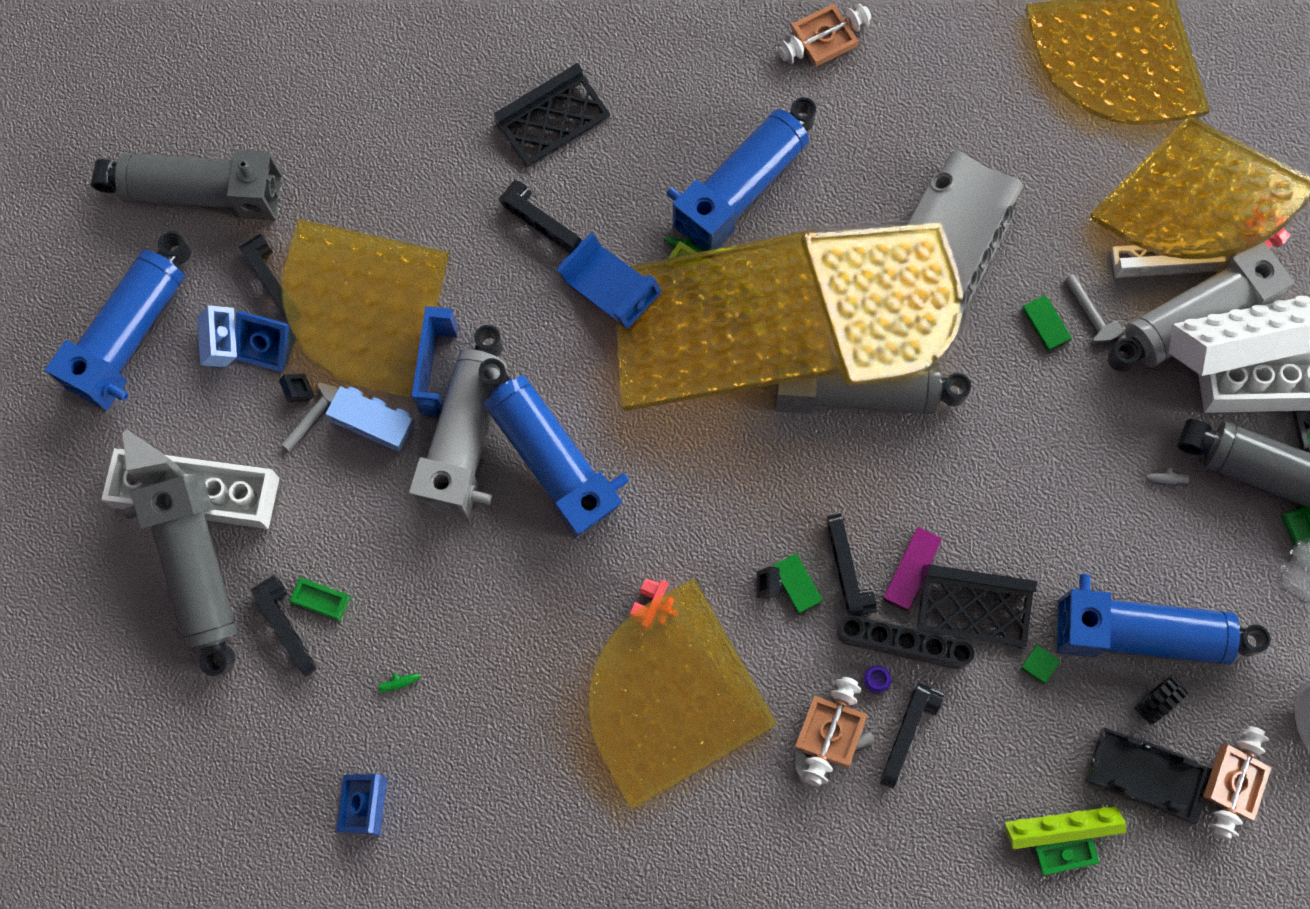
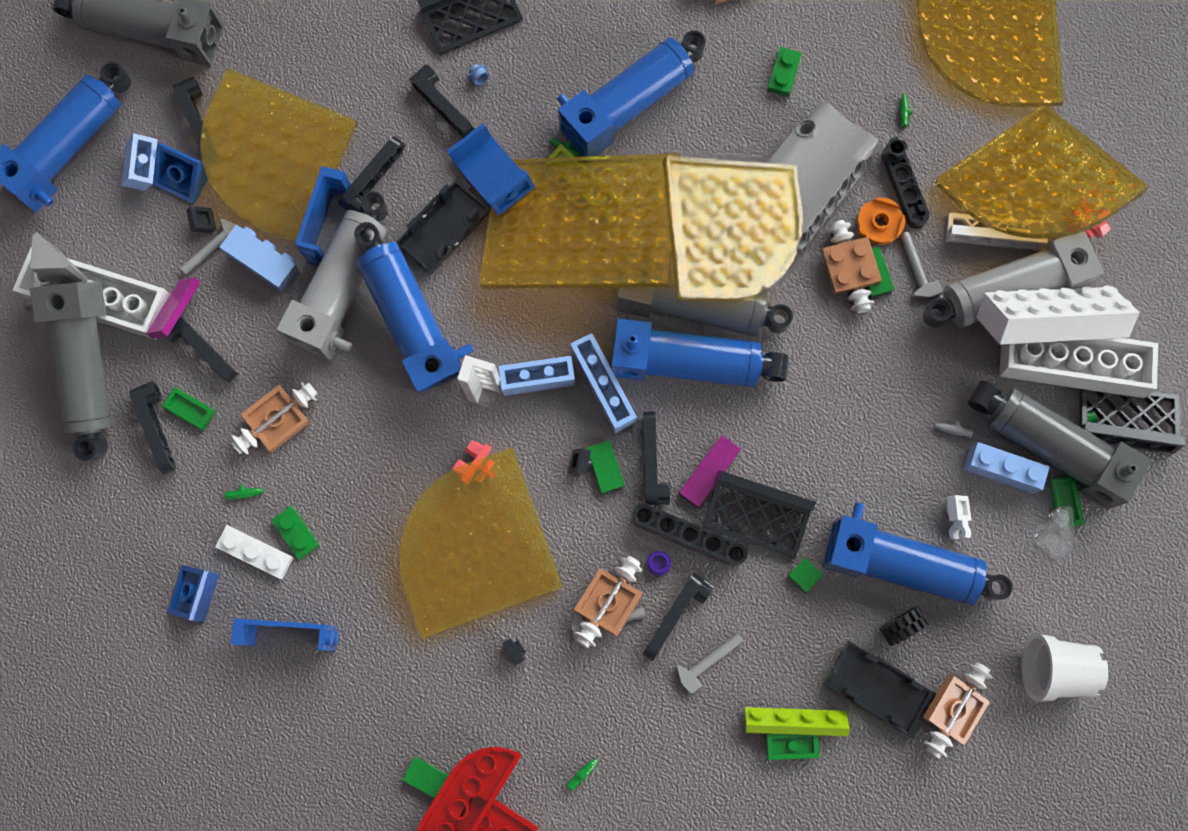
camera: 10 degrees right, 5 degrees up
none -> magenta tile [146,277,200,339]
none -> black beam [166,316,239,382]
none -> white plate [215,525,294,579]
none -> nougat plate [231,382,318,455]
none -> blue panel [231,618,339,651]
none -> green plate [271,506,321,560]
none -> black beam [339,136,405,212]
none -> black piece [396,177,493,276]
none -> white fence [457,355,502,404]
none -> medium blue plate [468,64,489,86]
none -> light blue brick [499,356,575,396]
none -> black plate [502,638,527,665]
none -> light blue brick [570,333,637,434]
none -> blue piece [612,319,789,388]
none -> light grey piece [677,633,743,695]
none -> green plate [767,47,802,97]
none -> nougat plate [821,220,882,313]
none -> orange plate [856,198,905,245]
none -> black beam [882,137,930,228]
none -> green helmet [899,93,913,128]
none -> white plate [946,495,971,539]
none -> light blue brick [963,442,1049,494]

